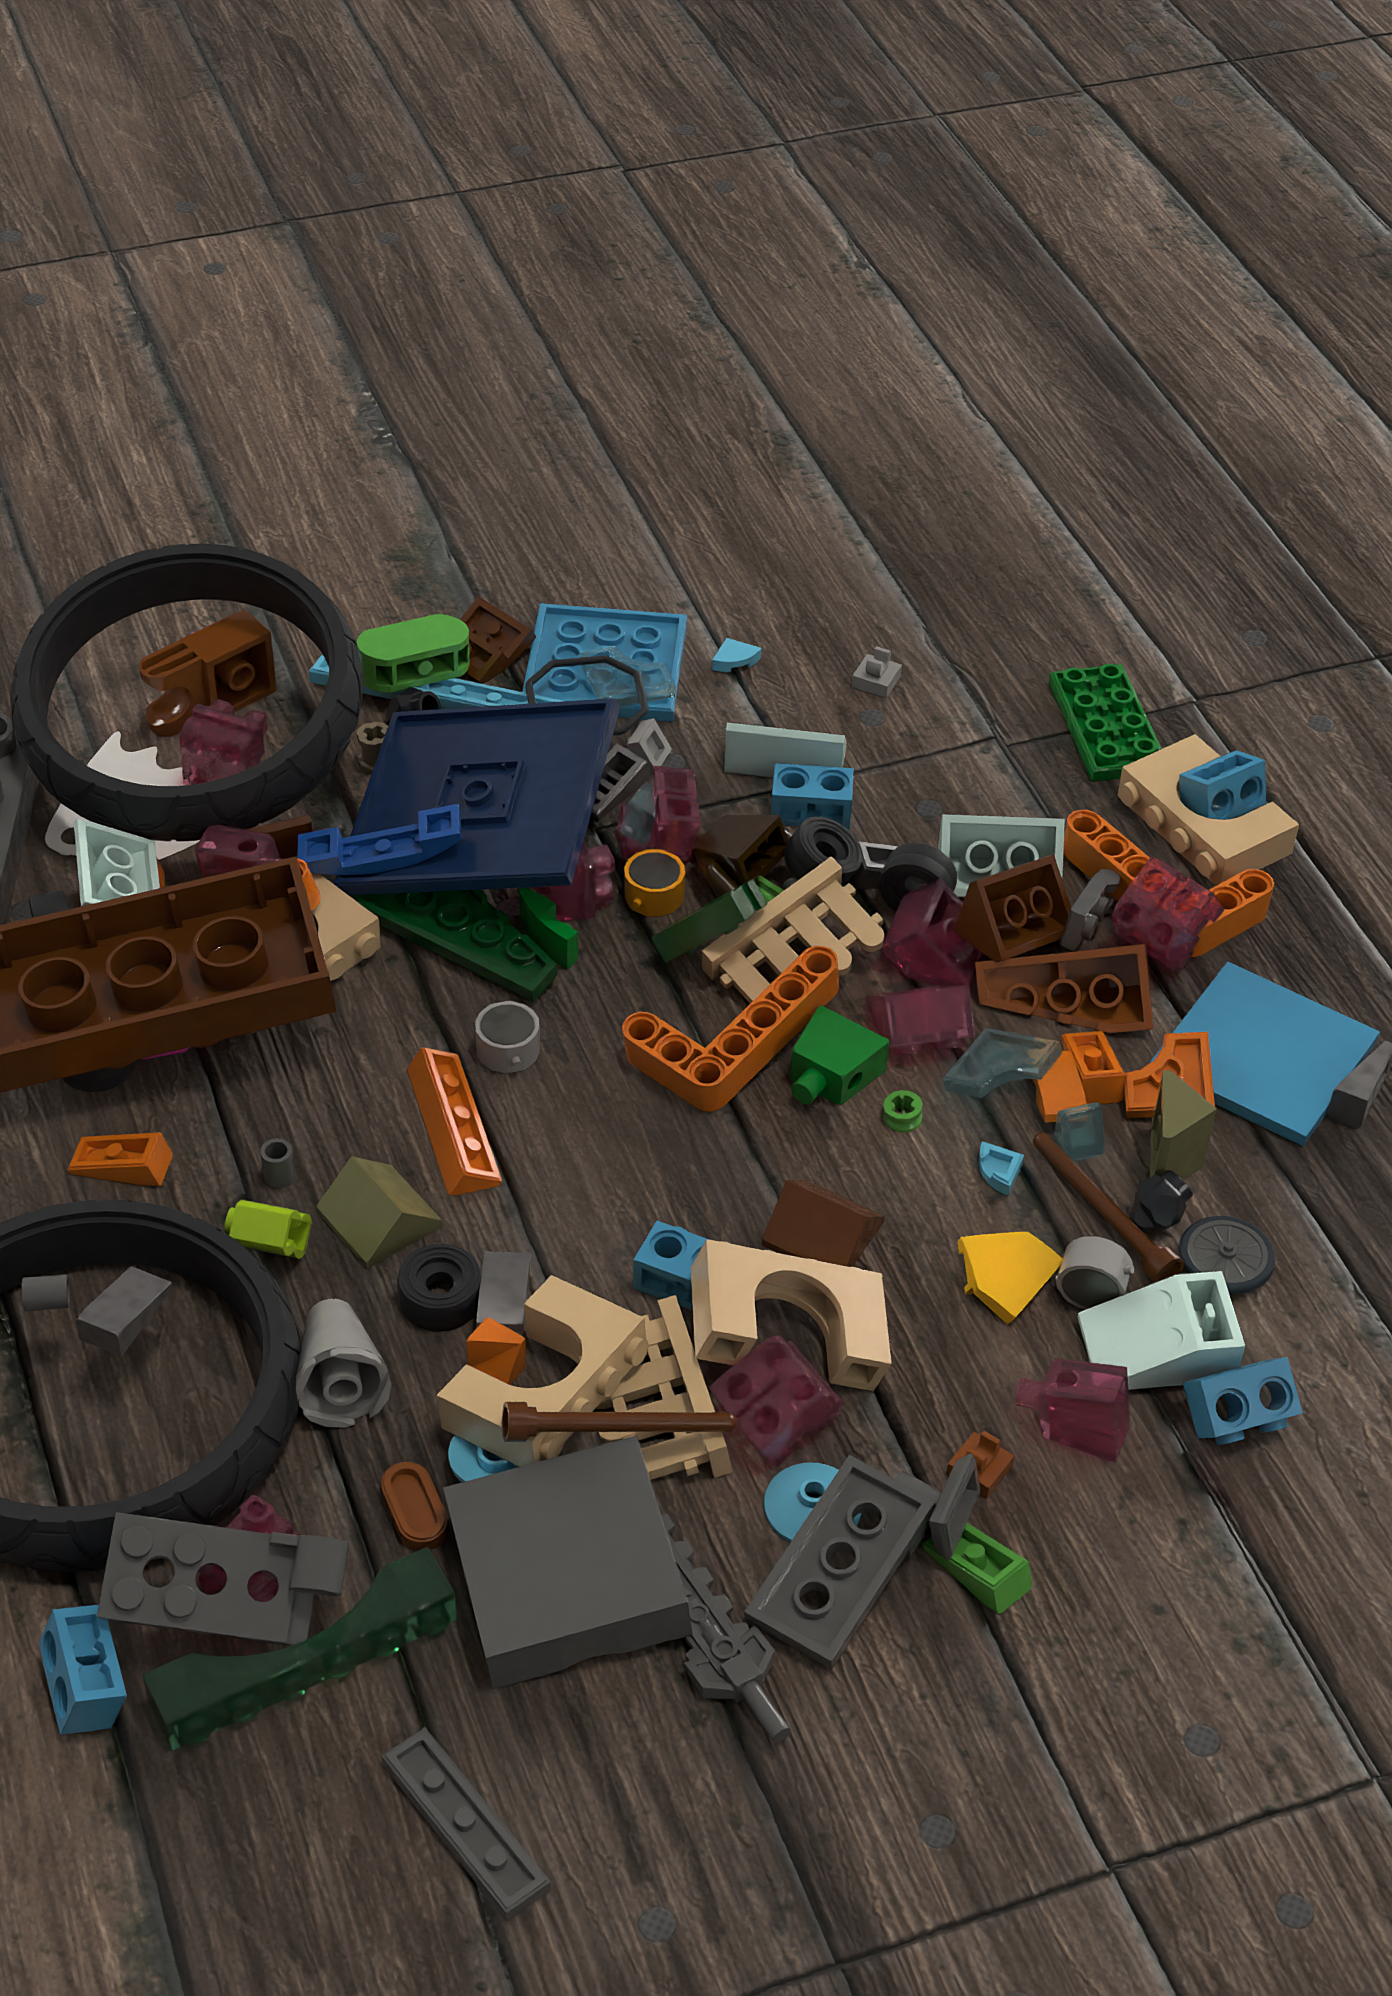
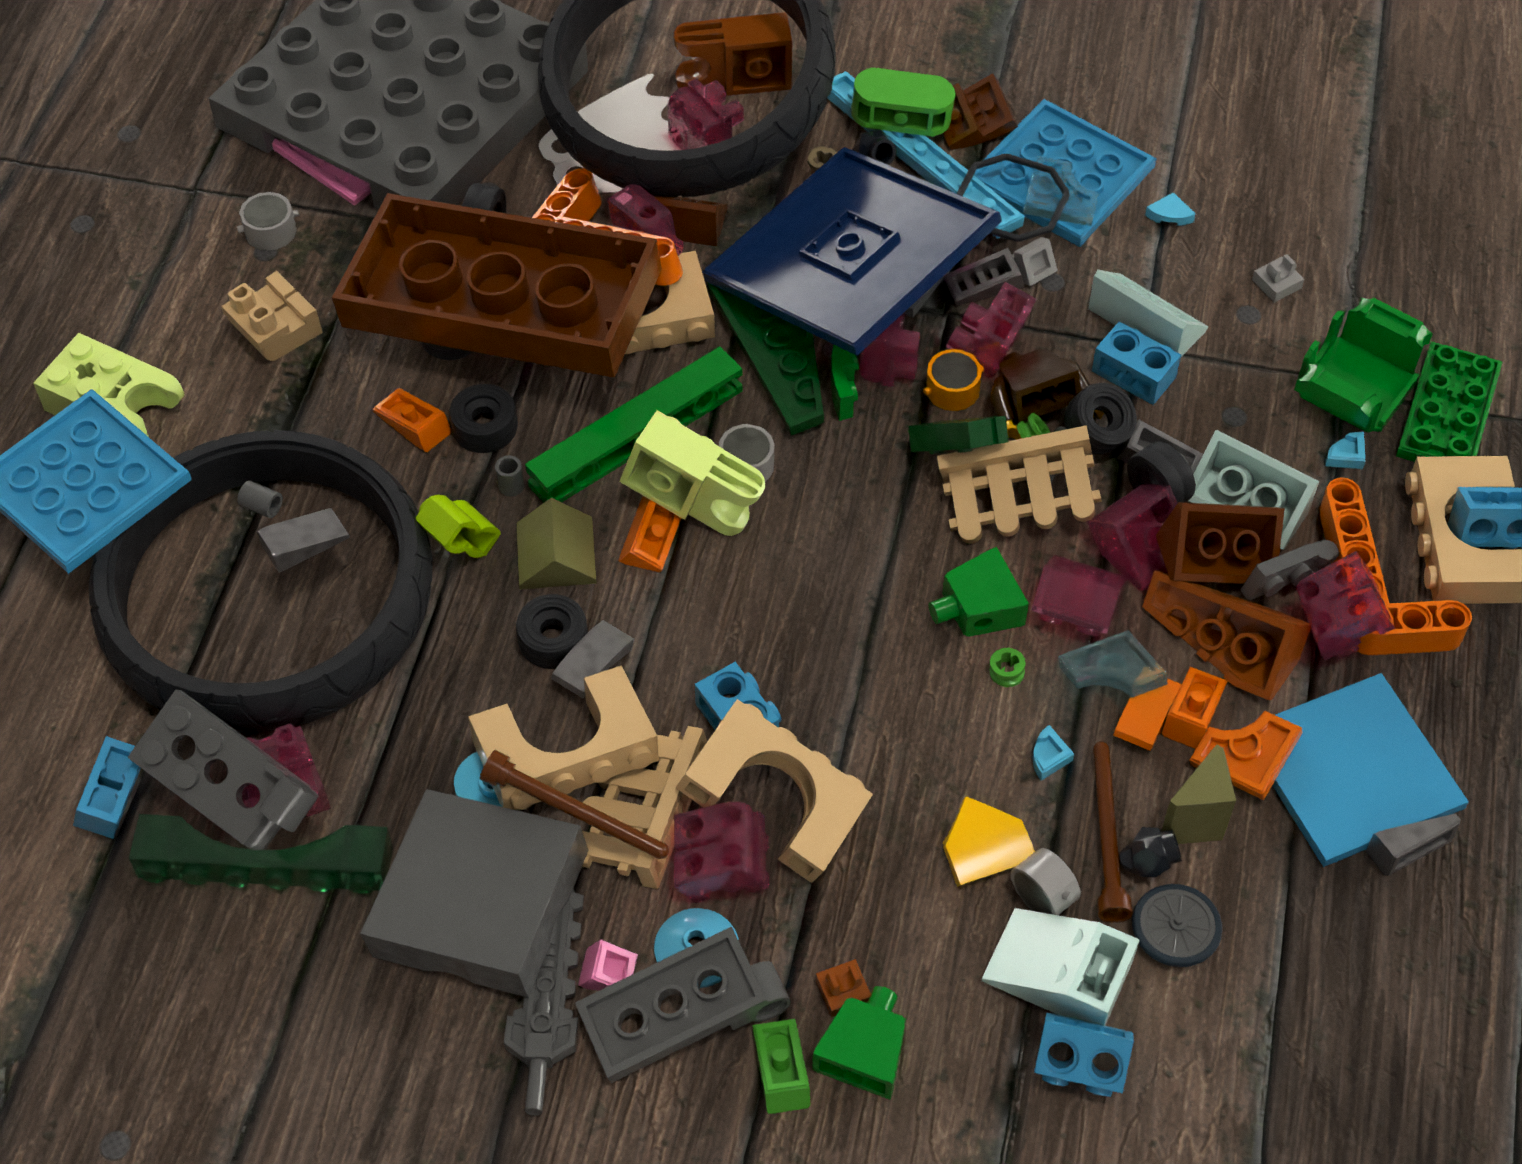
camera: 35 degrees right, 10 degrees up
light aqua slope [74,818,160,906] -> none
light grey cone [296,1299,391,1428] -> none
blue slope [298,803,462,875] -> none
dark orange tile [381,1462,448,1552] -> none
dark grey tile [381,1727,551,1922] -> none
orange slope [466,1317,526,1385] -> none
clear light blue slope [620,782,656,845] -> none
orange beam [622,946,839,1112] -> none
reddish brown slope [762,1180,885,1267] -> none
dark grey tile [929,1454,981,1560] -> none
clear pink torso [1015,1359,1130,1462] -> none
clear light blue slope [1053,1102,1105,1162] -> none
none -> black tyre [449,384,518,453]
none -> green piece [525,346,743,503]
none -> bright pink slope [578,940,638,991]
none -> yellowish green brick [619,410,765,536]
none -> green torso [812,986,906,1100]
none -> green piece [1294,297,1433,433]
none -> medium azure tile [1325,432,1366,469]

